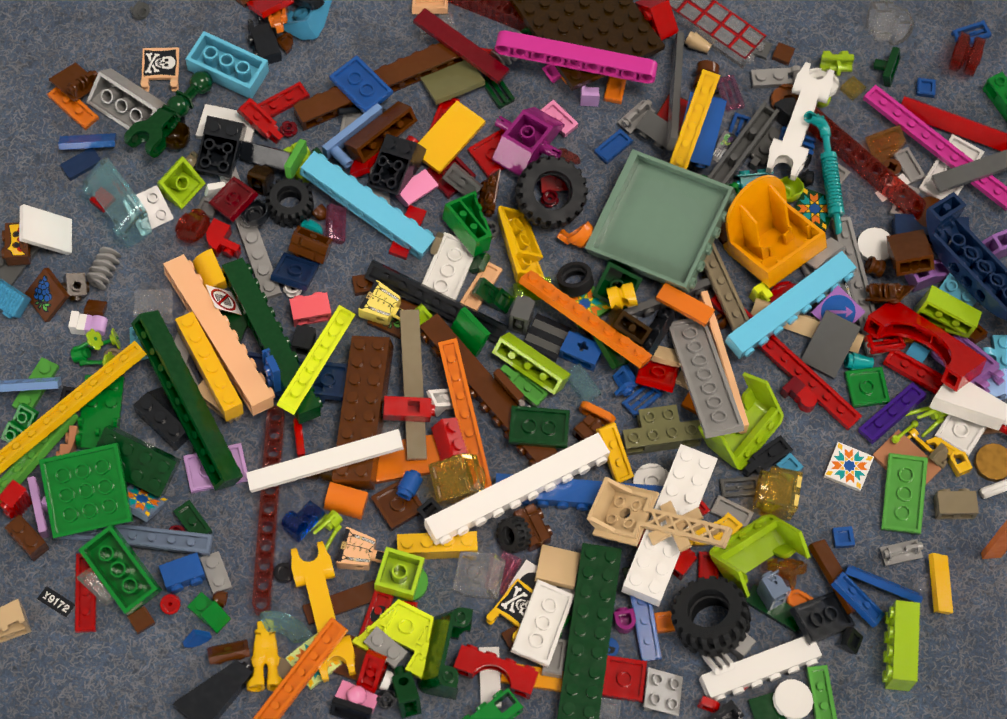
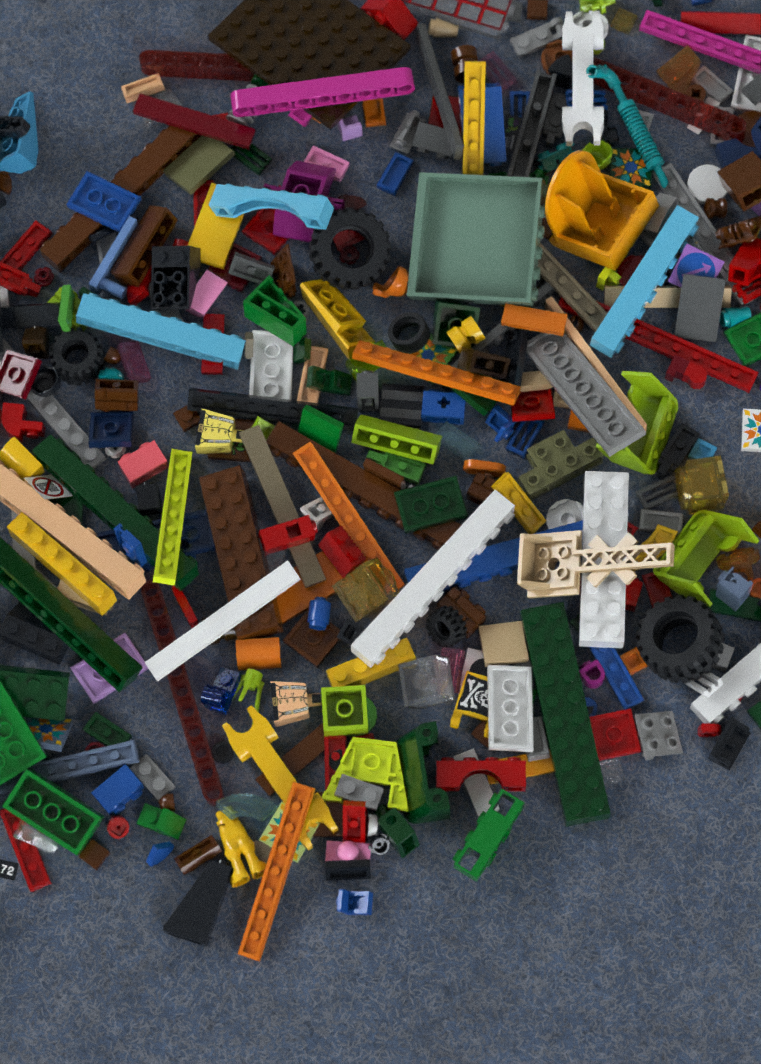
camera: 10 degrees left, 5 degrees up
none -> medium azure arch [209,184,334,230]

